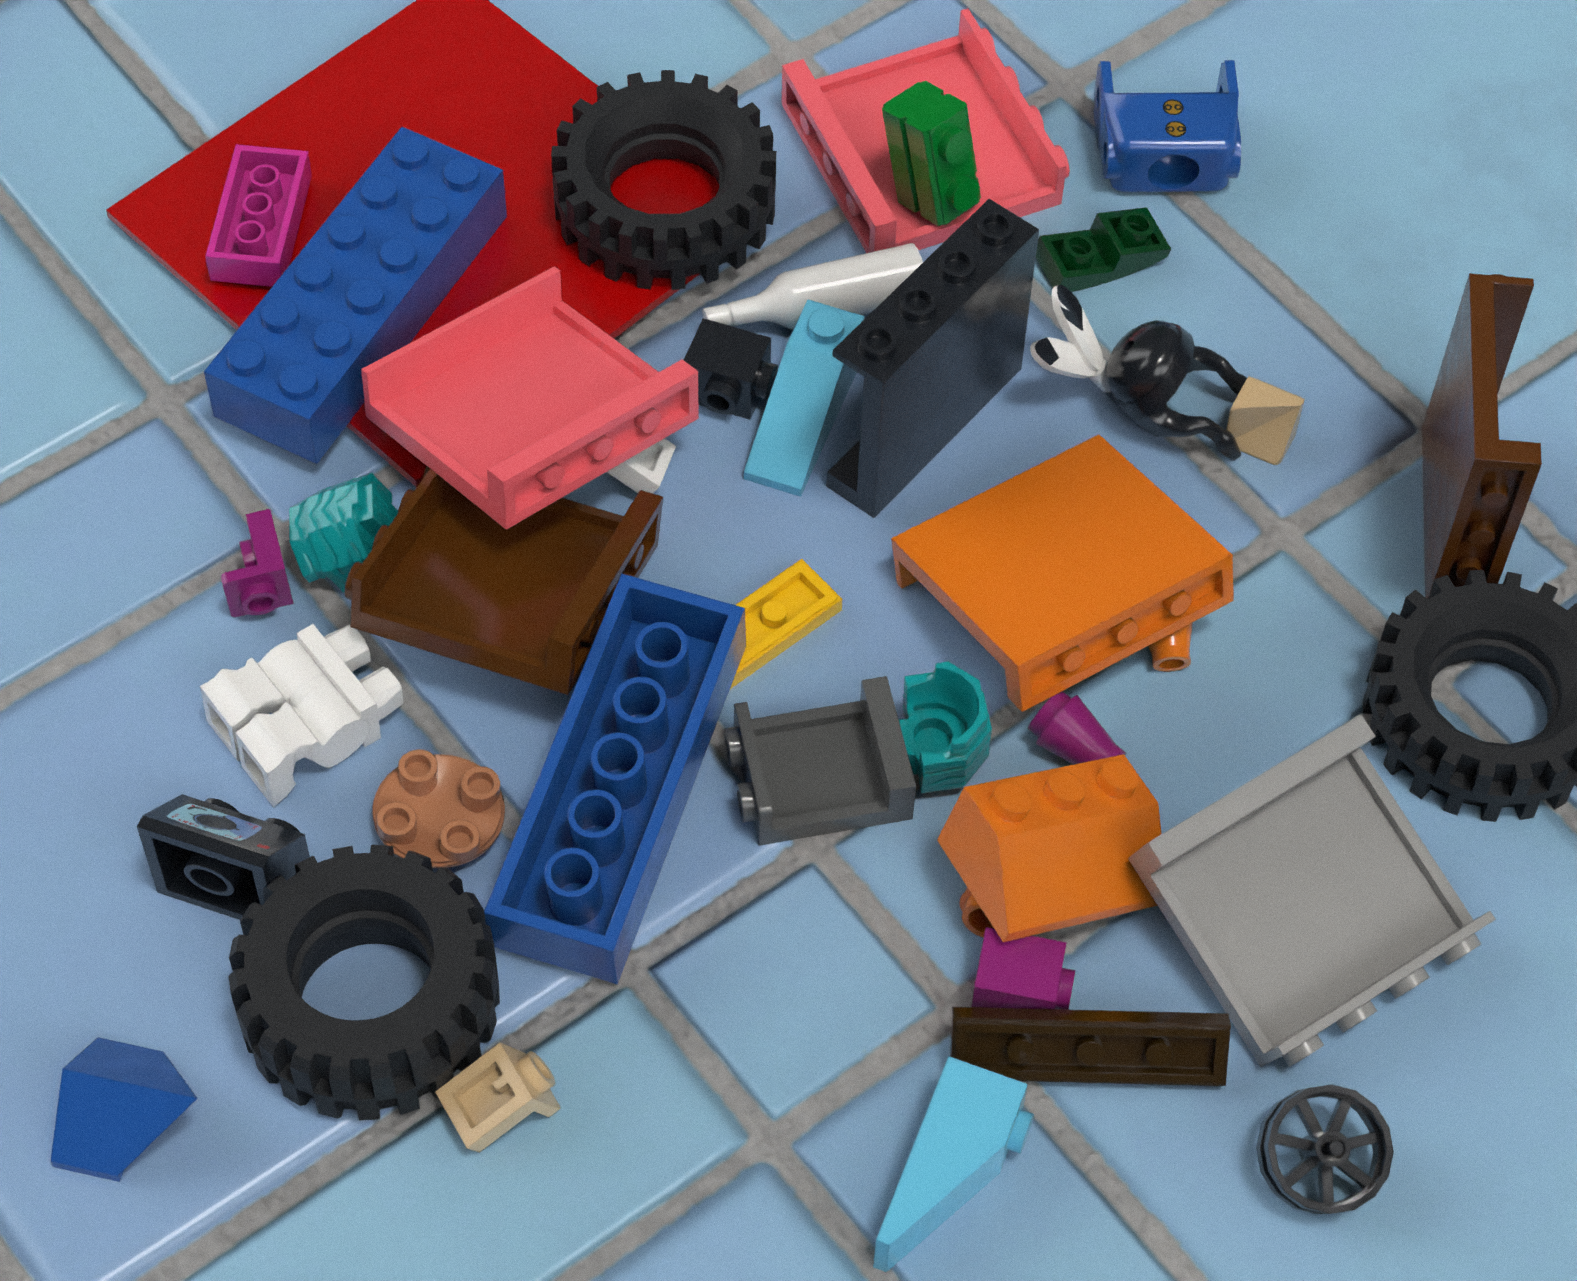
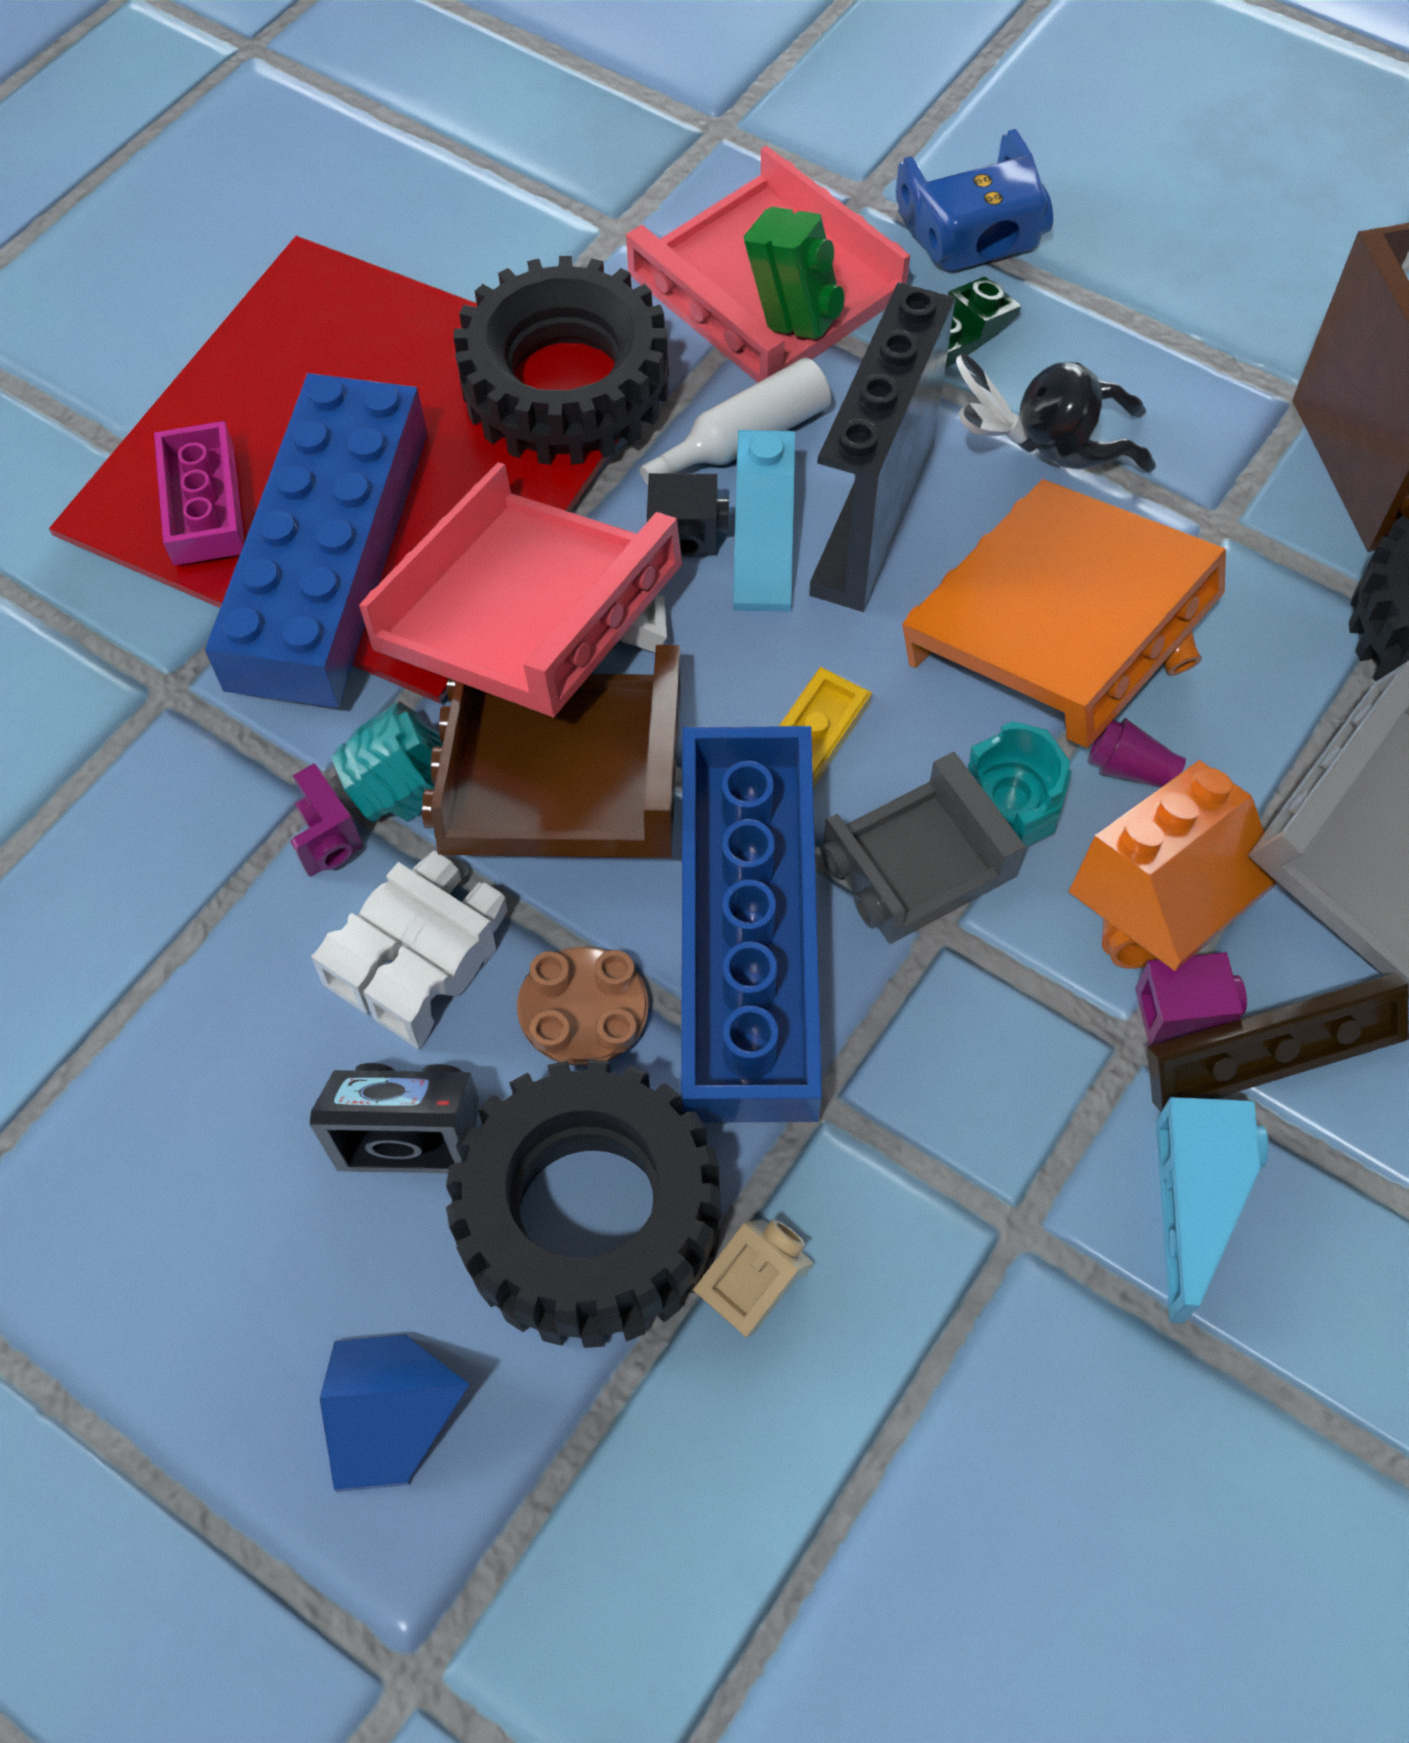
camera: 15 degrees left, 5 degrees up
tan slope [1226,376,1305,465] -> none

